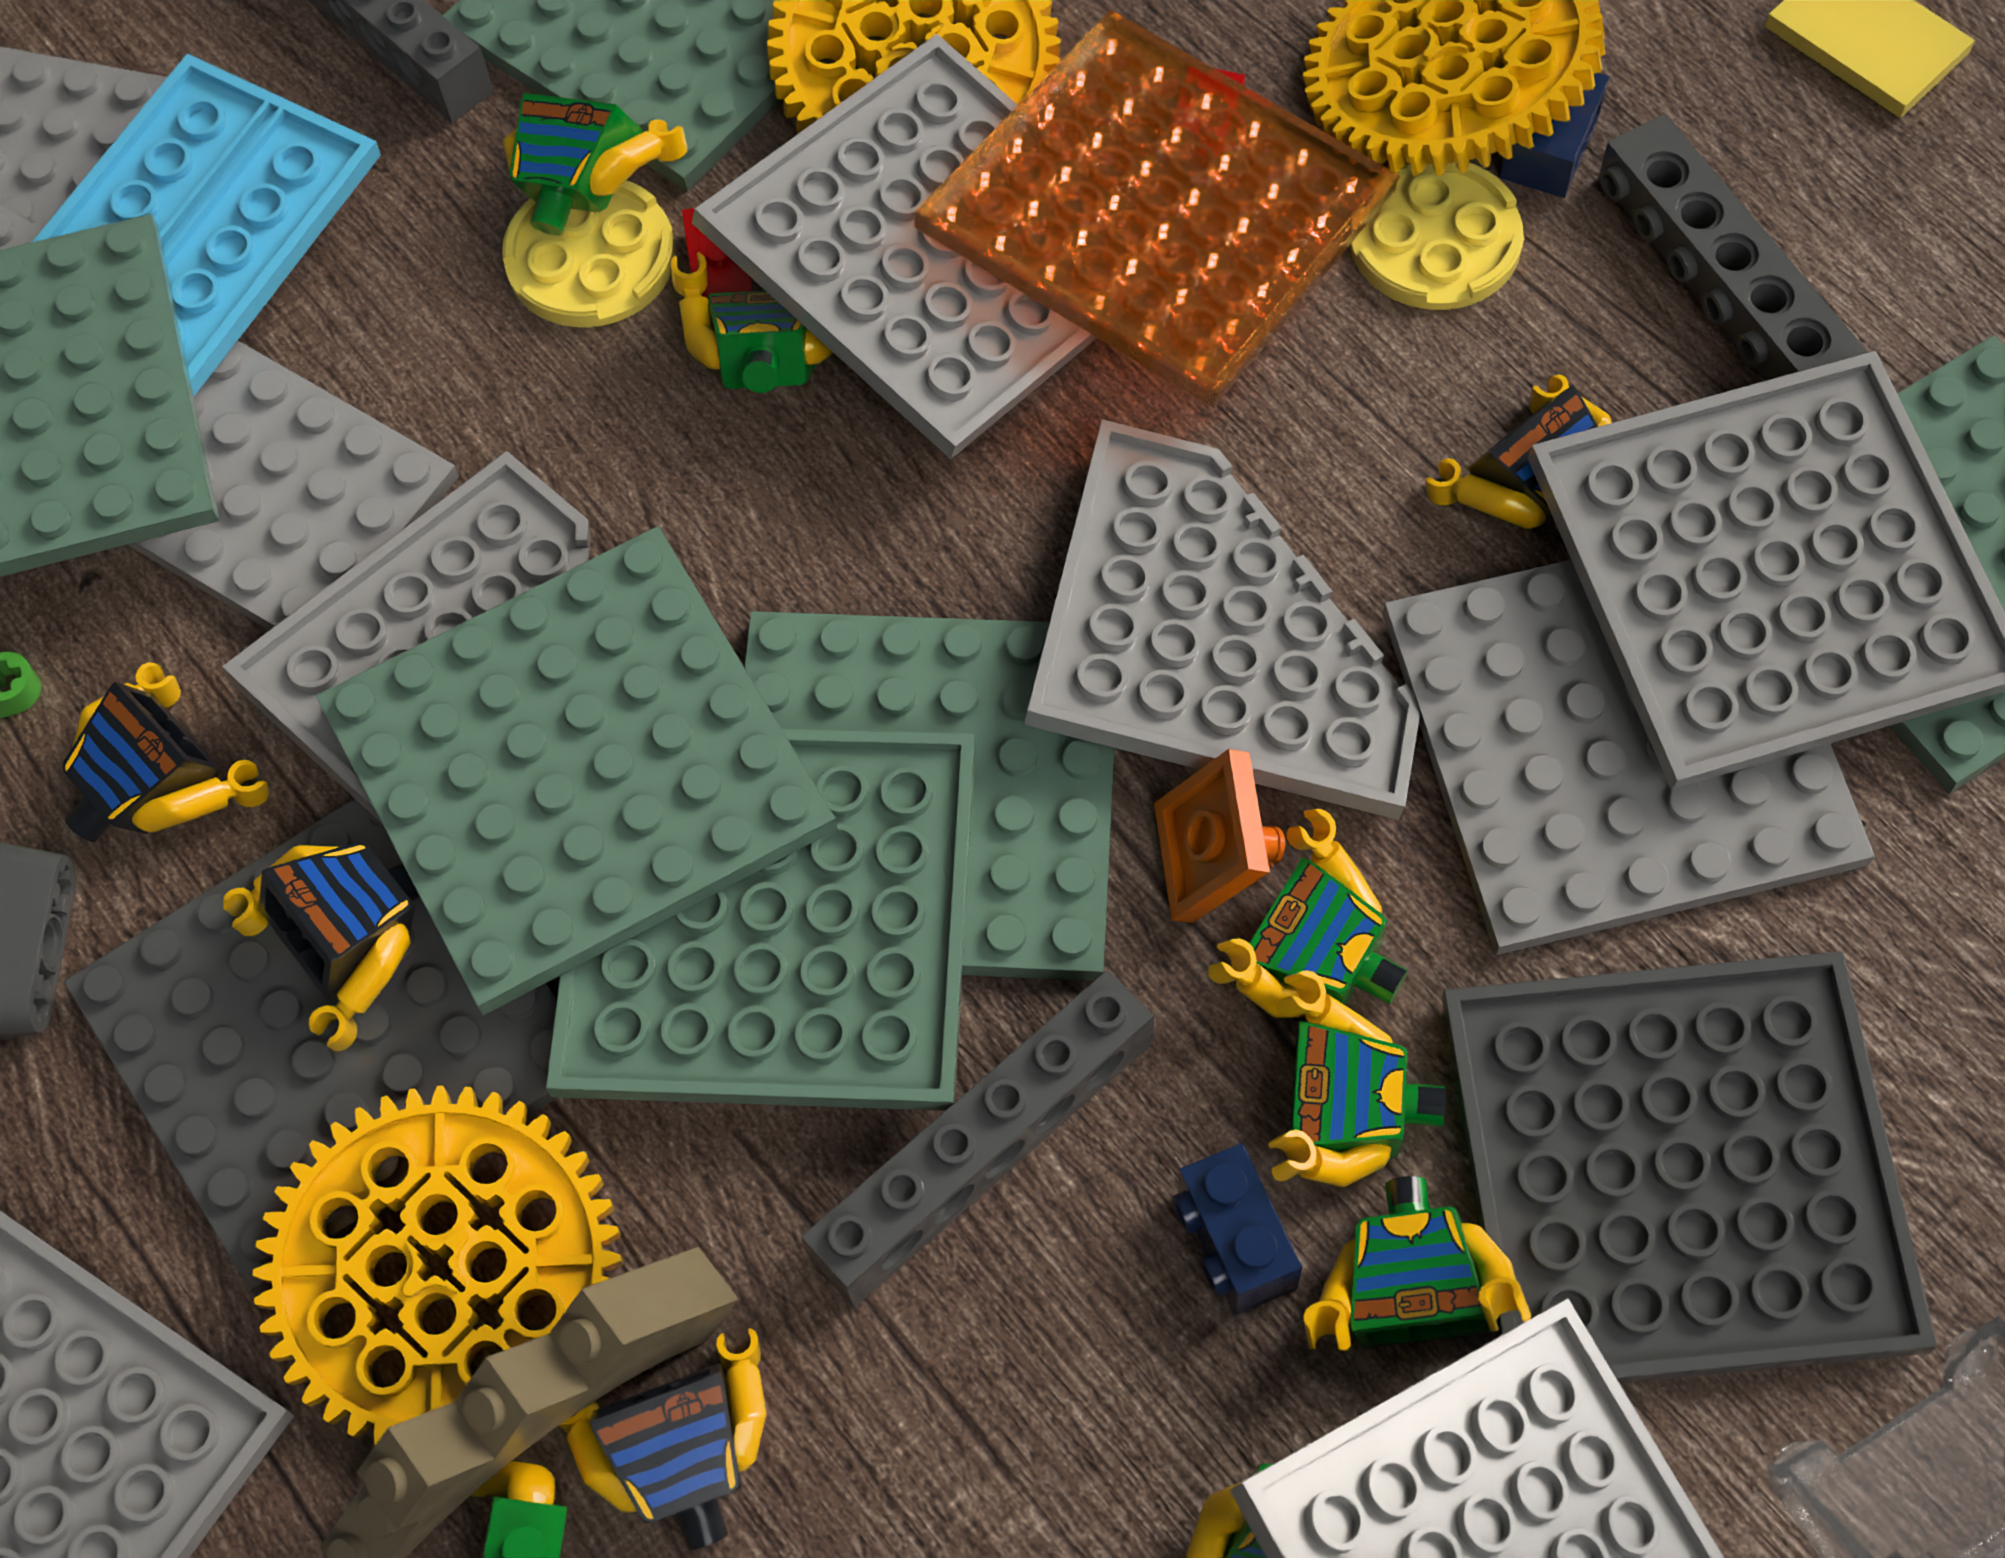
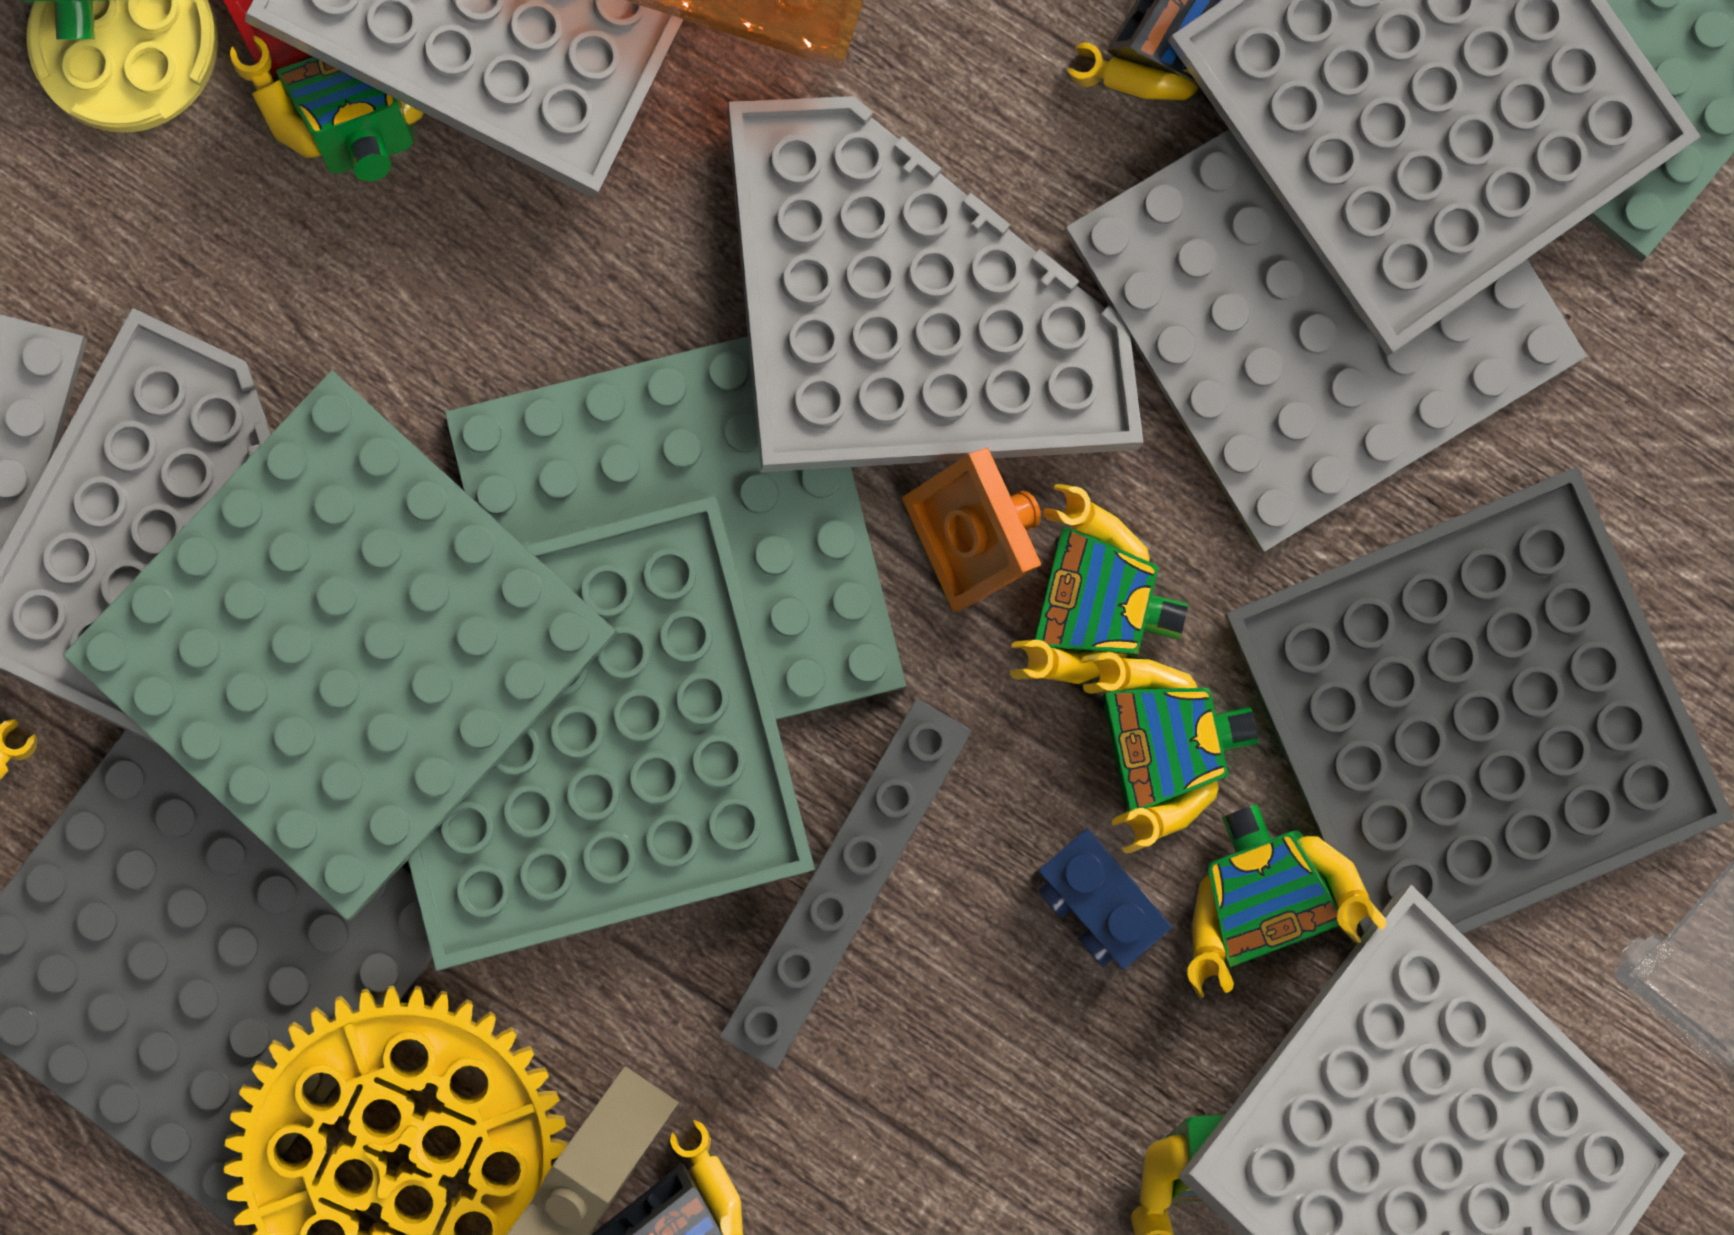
camera: 20 degrees left, 20 degrees up
torso [223,842,420,1051] -> none

